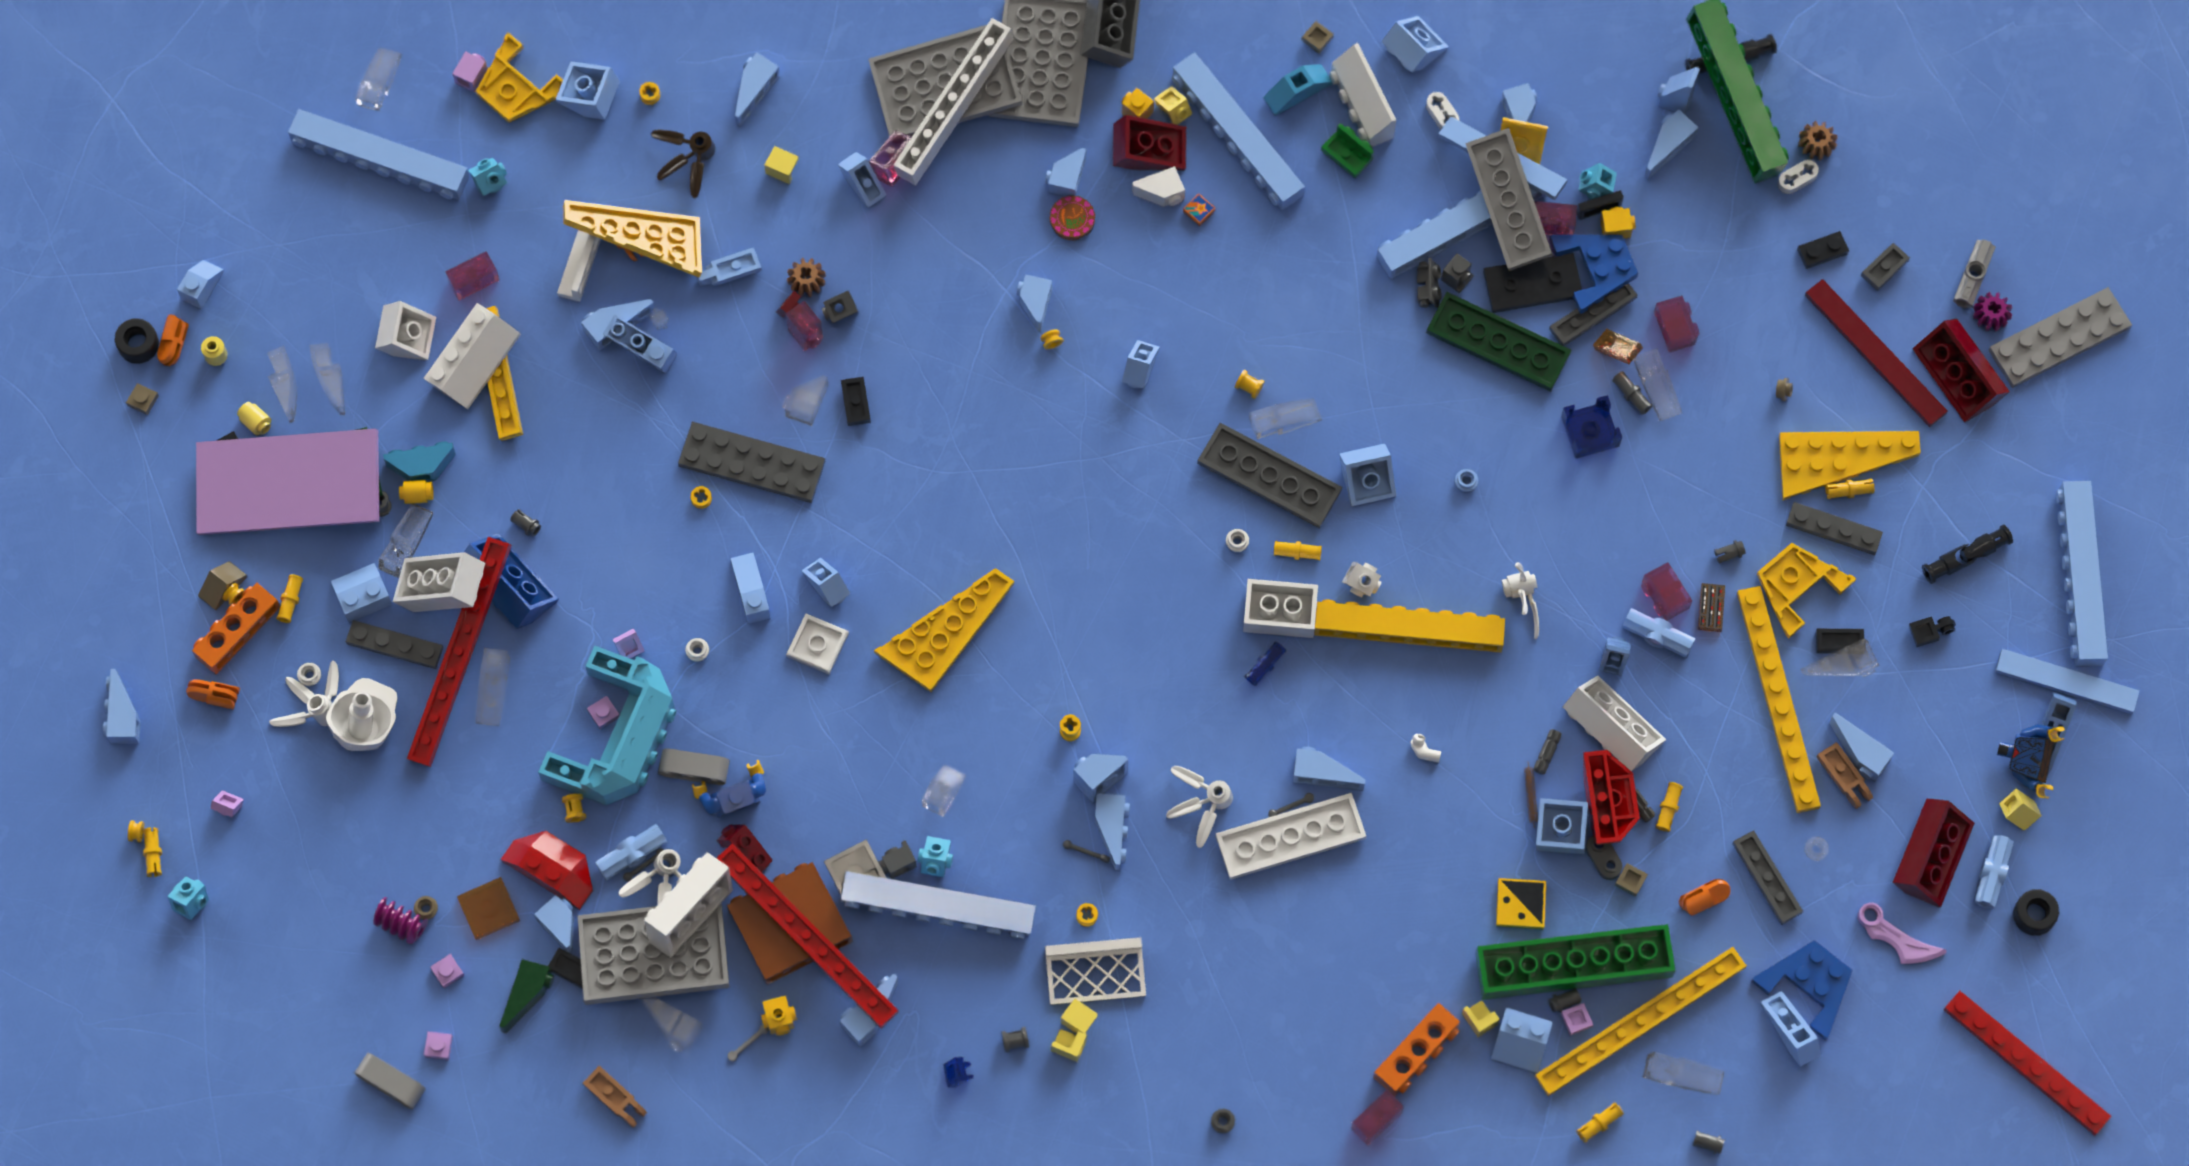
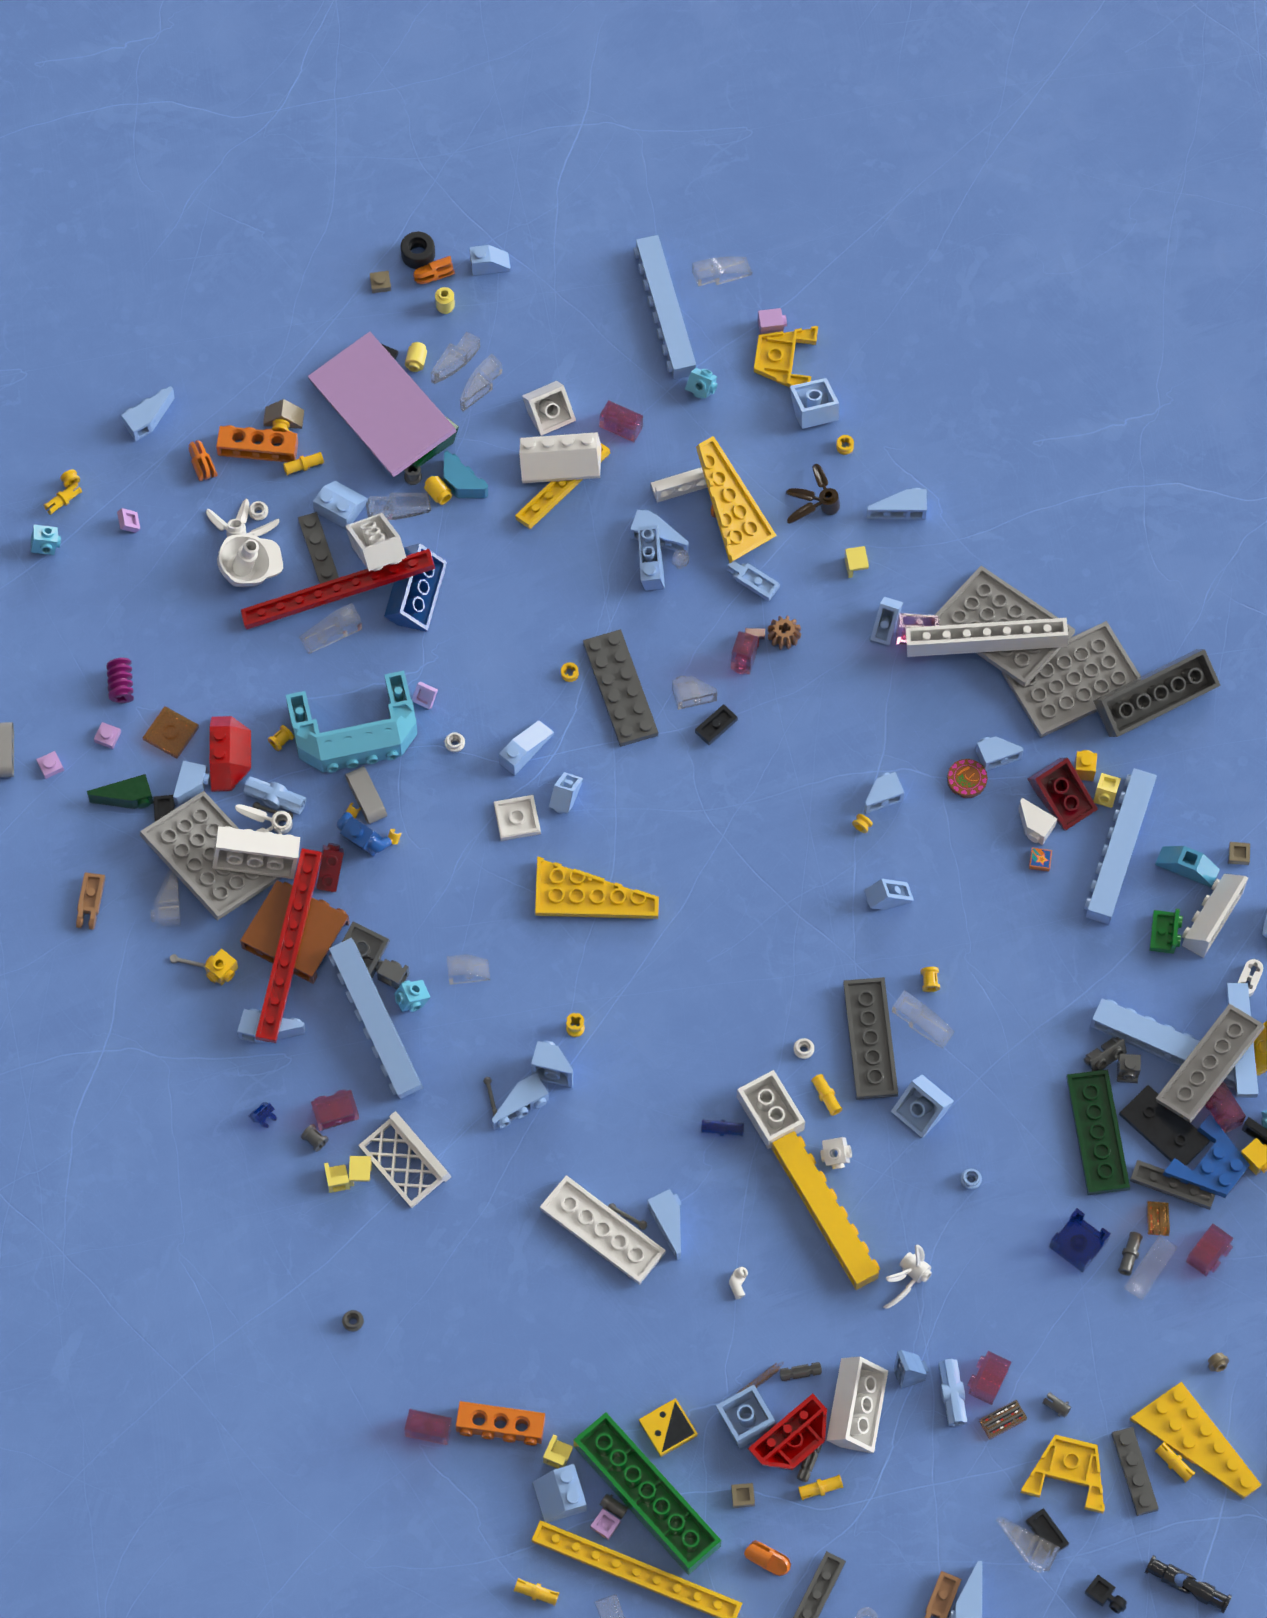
camera: 55 degrees right, 5 degrees down
dark tan plate [414,896,438,920] -> none
dark grey pin [510,509,541,537] -> none
lavender plate [587,696,620,729] -> none
dark grey brick [821,291,859,323] -> none
yellow bush [1076,903,1098,927] -> none
white plant [1166,766,1233,848] -> none
dark grey plate [1586,836,1622,880] -> none
yellow plate [1737,586,1821,813] -> none
none -> clear pink brick [311,1090,359,1131]

